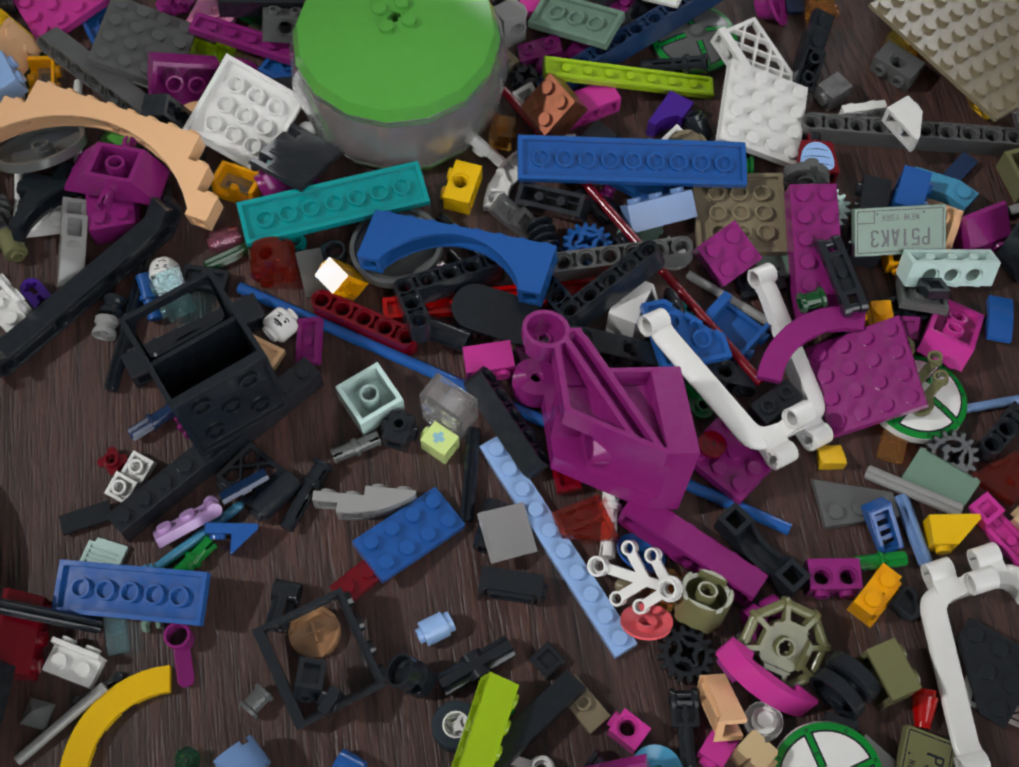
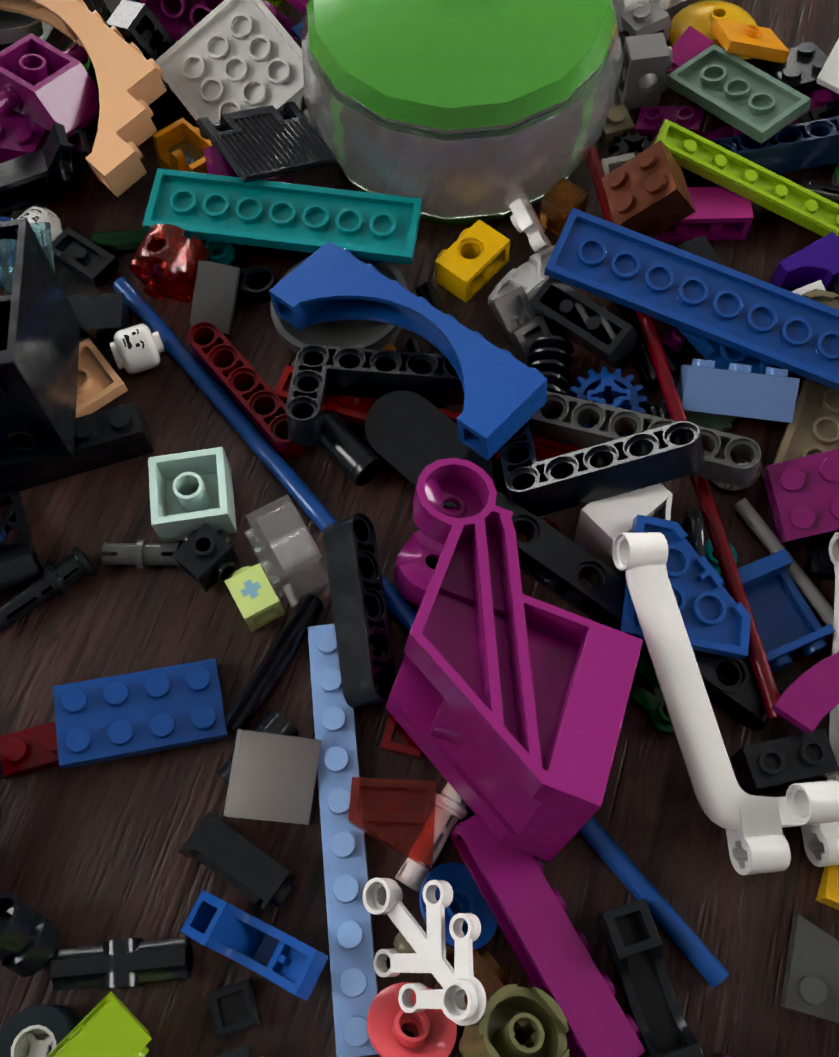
camera: 30 degrees right, 0 degrees up
clear pink brick [206,226,242,254] -> none
magenta plate [295,317,324,366] -> none
light grey slope [312,484,417,521] -> none
light orange brick [315,257,369,301] -> none
light blue brick [415,611,456,647] -> none
dark pink brick [462,340,515,380] -> none
magenta plate [694,417,772,505] -> none
dark red piece [698,431,727,459] -> none
none -> blue arch [180,890,329,1001]

